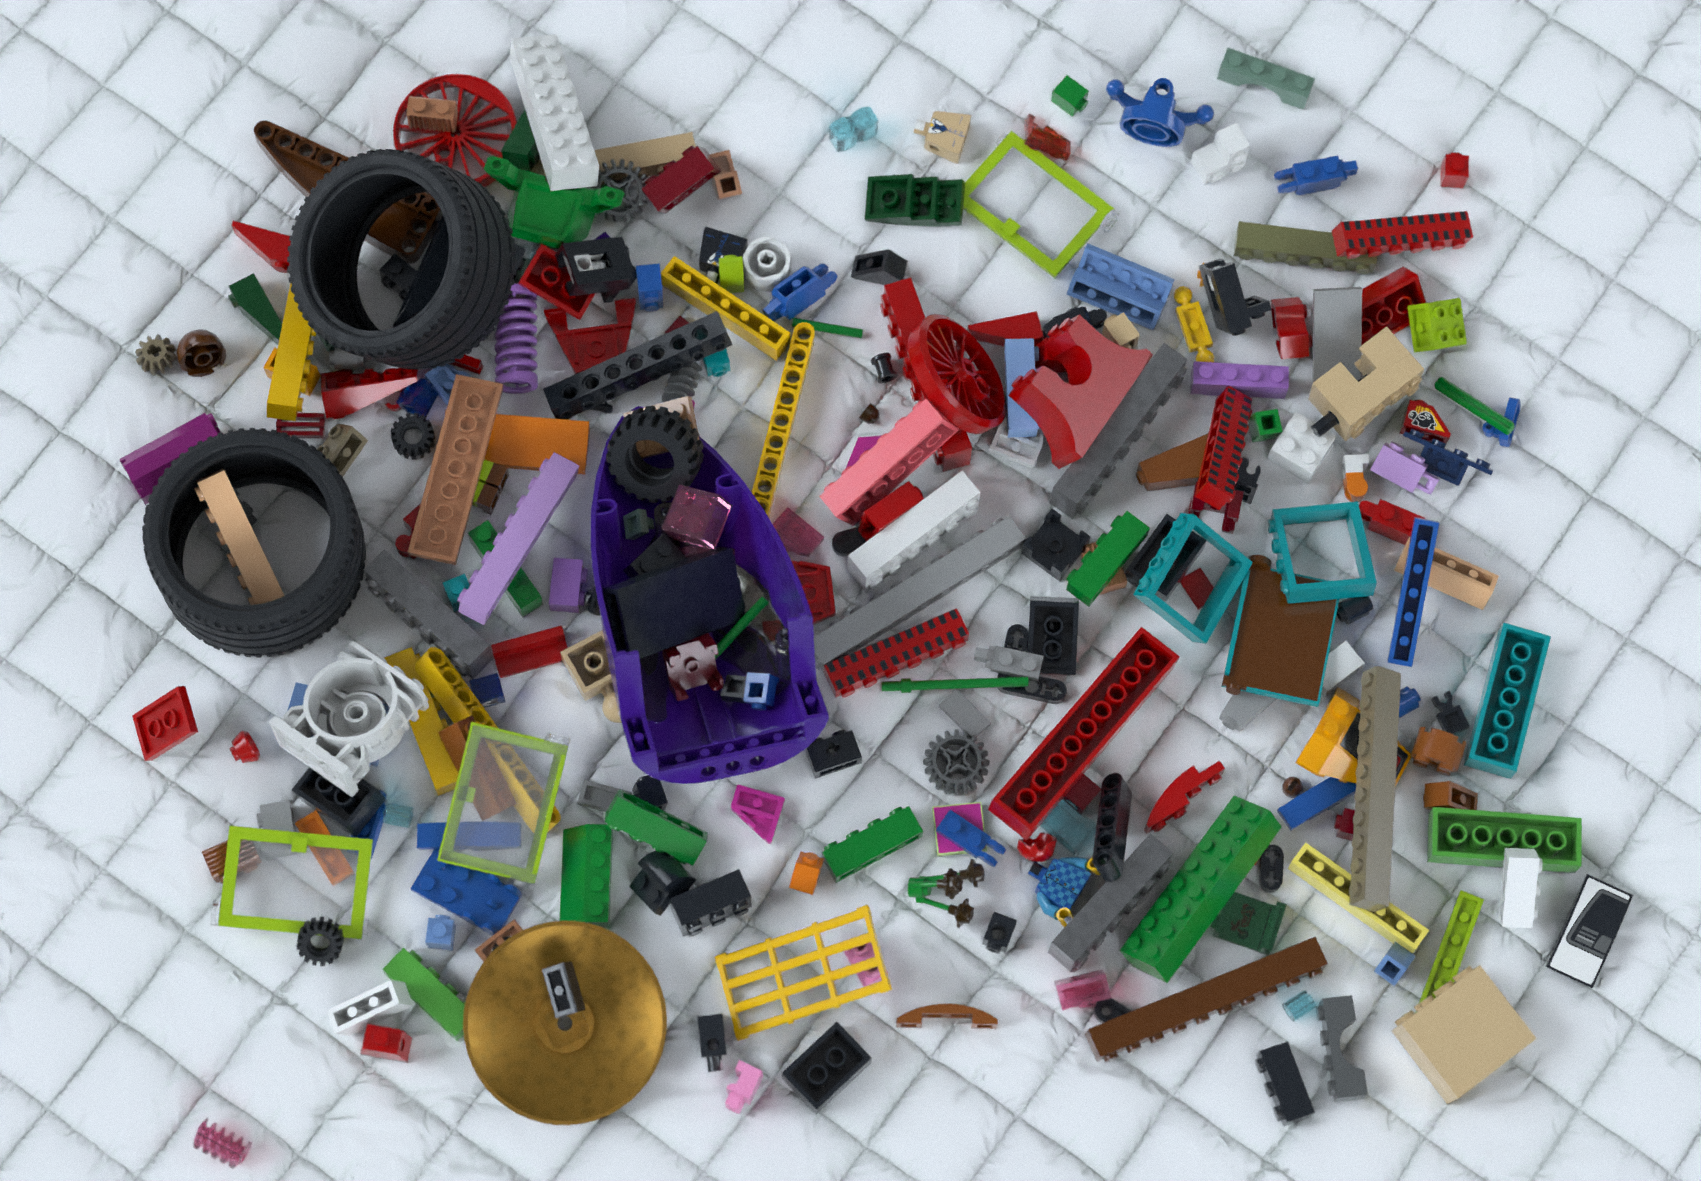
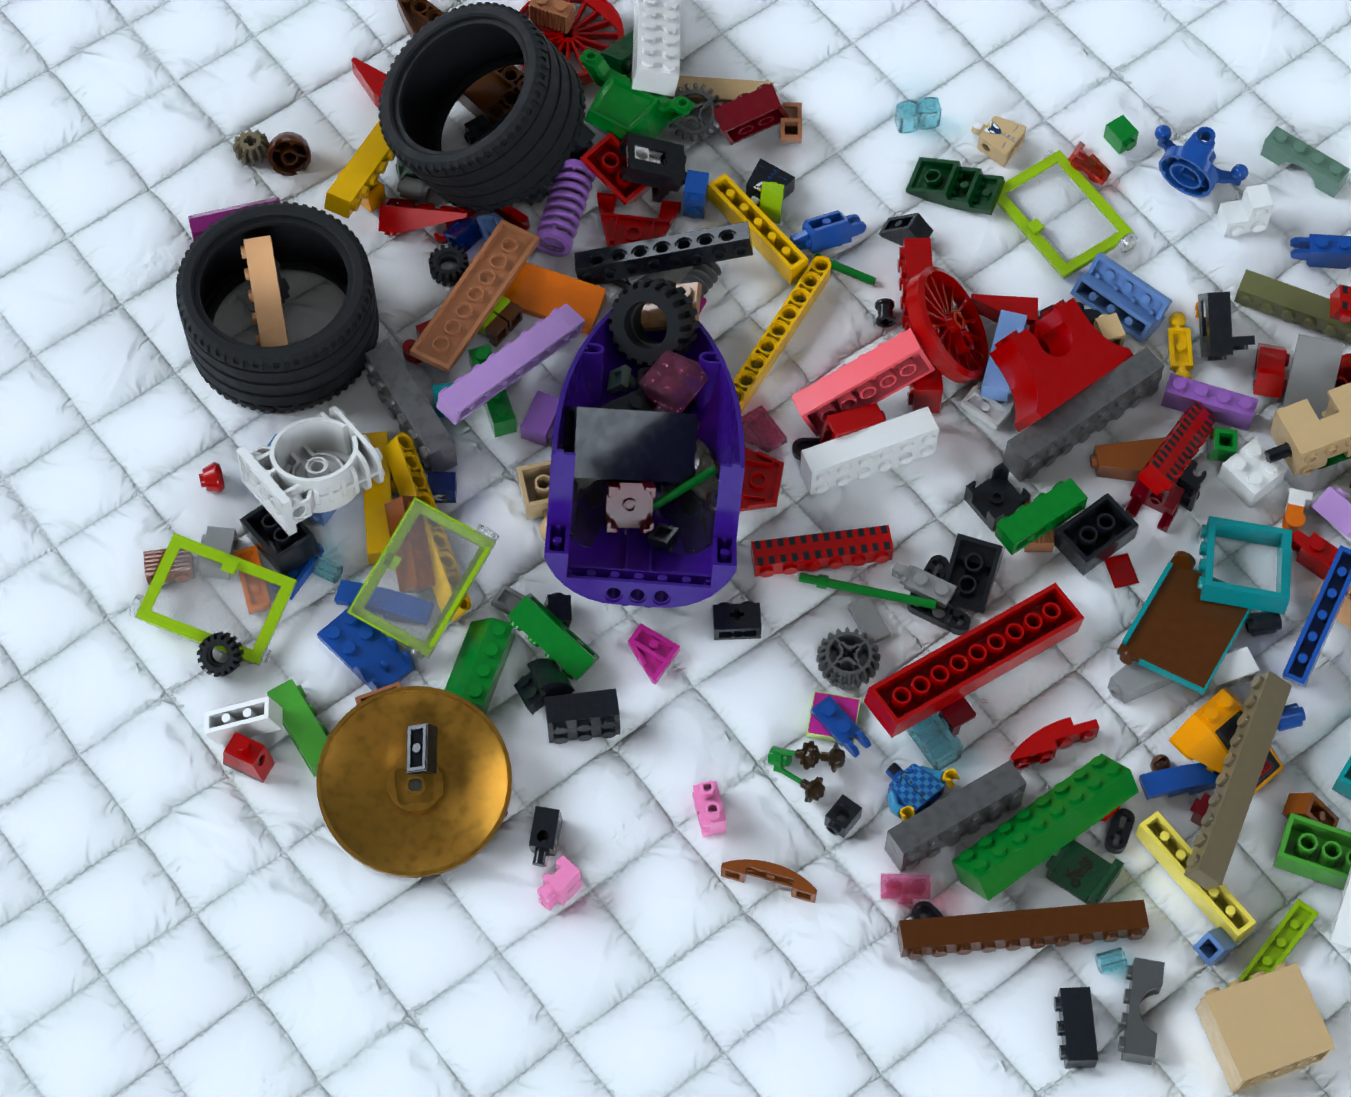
camera: 20 degrees right, 10 degrees down
red plate [132,686,198,761] -> none
clear pink piece [193,1118,252,1169] -> none
dark green slope [228,273,282,345] -> none
dark red tile [276,413,325,438] -> none
dark tan brick [317,423,368,477] -> none
medium blue brick [425,915,456,951] -> none
red panel [491,625,568,678] -> none
teal brick [703,348,731,377] -> none
yellow door [715,904,892,1041] -> none
white brick [743,236,791,291] -> none
blue brick [743,672,780,711] -> none
black brick [781,1022,872,1115] -> none
orange brick [789,852,824,895] -> none
light grey brick [814,516,1026,671] -> none
green brick [822,806,923,883] -> none
dark brown hinge [859,403,880,424] -> none
red hair [1017,832,1057,862] -> none
black beam [1092,773,1132,882] -> none
teal window [1133,513,1253,644] -> none
dark orange brick [1410,727,1467,776] -> none
black plate [1431,690,1470,735] -> none

